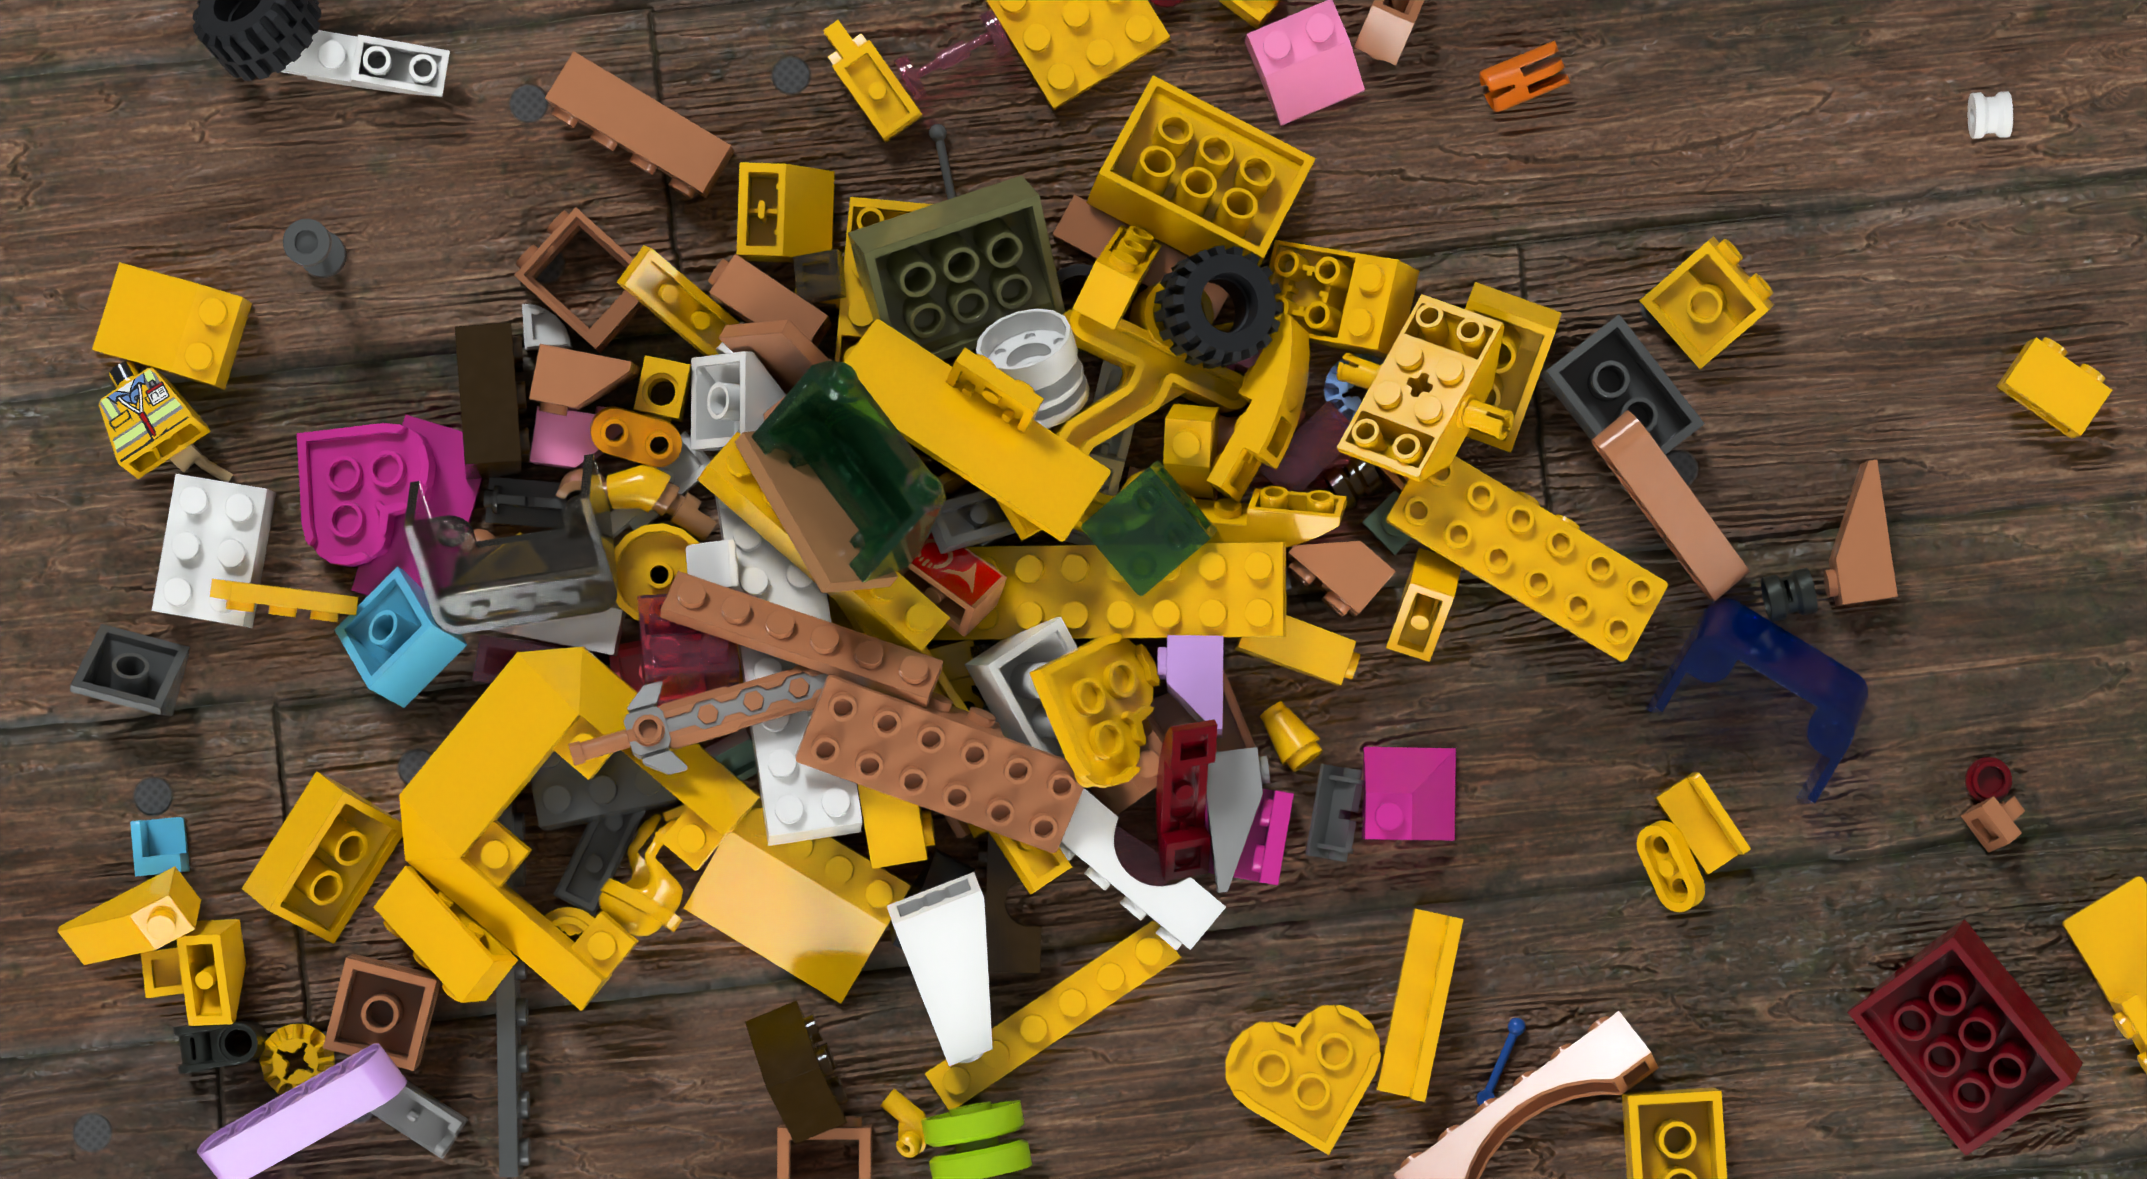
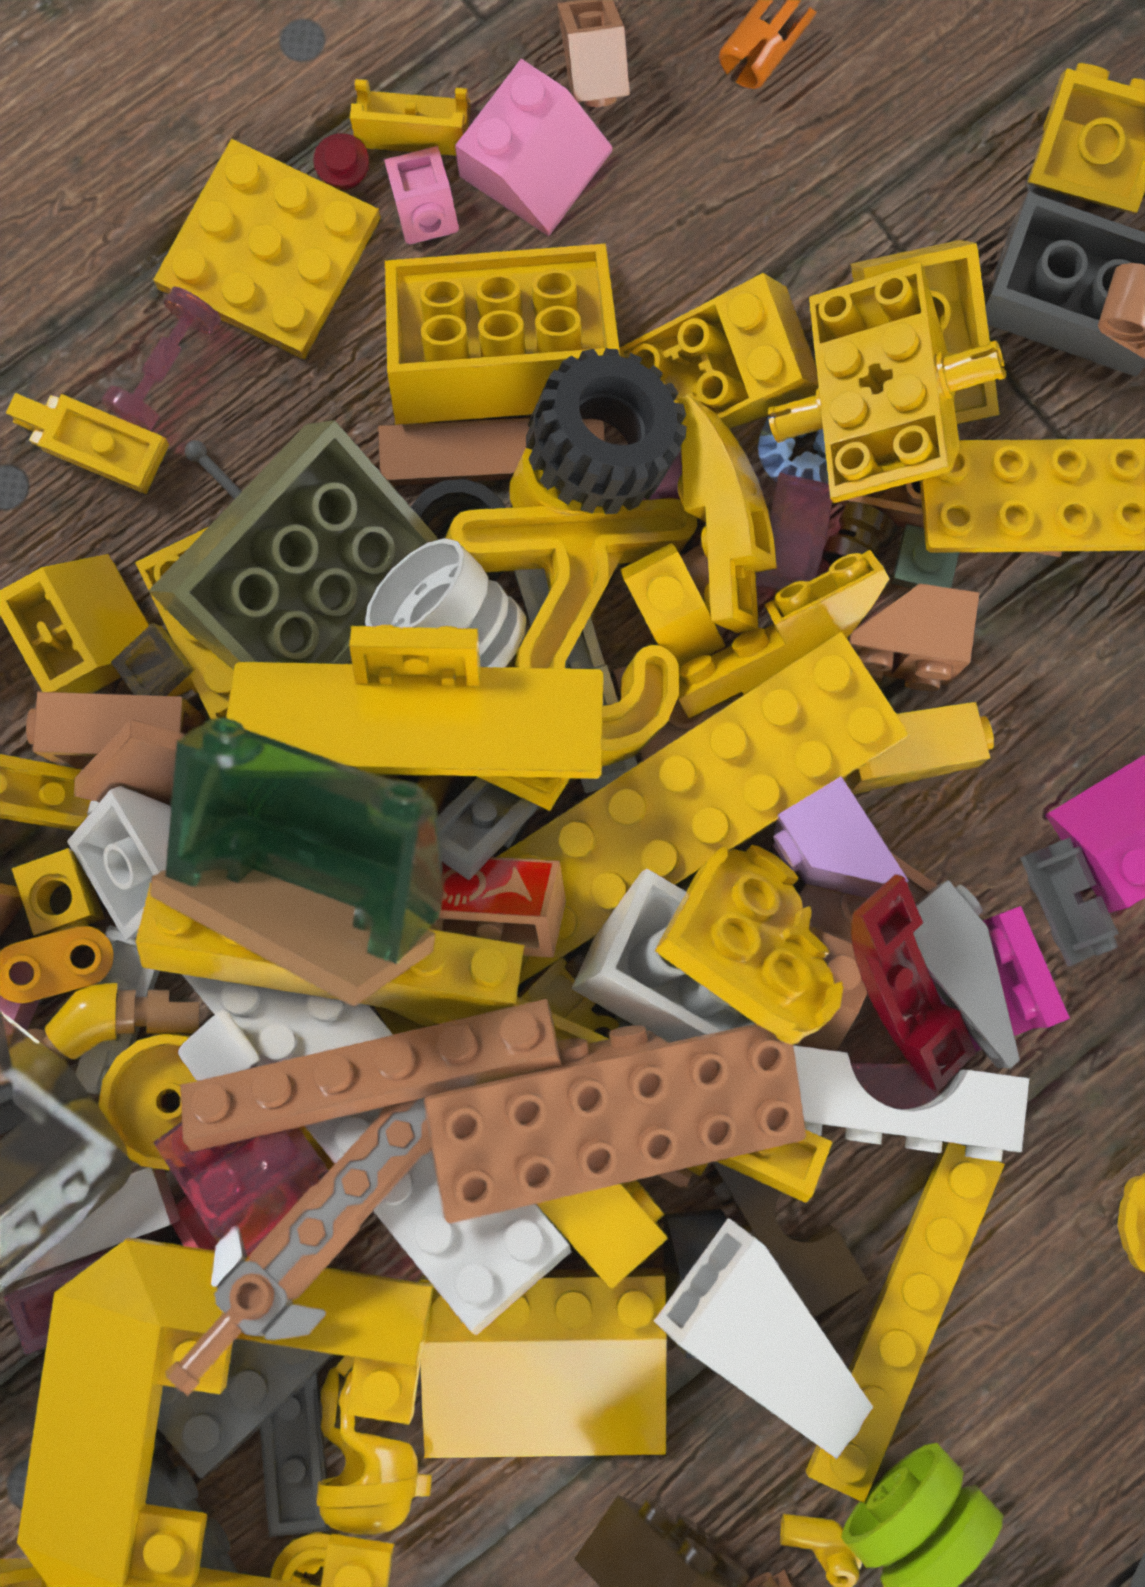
camera: 30 degrees left, 5 degrees down
sand green plate [705,728,757,781] -> none
yellow slope [1072,225,1162,330] -> none
clear green bracket [1081,460,1218,596] -> none
yellow cone [1260,701,1323,772] -> none
yellow slope [1386,548,1462,662] -> none
none -> bright pink bracket [384,146,459,244]

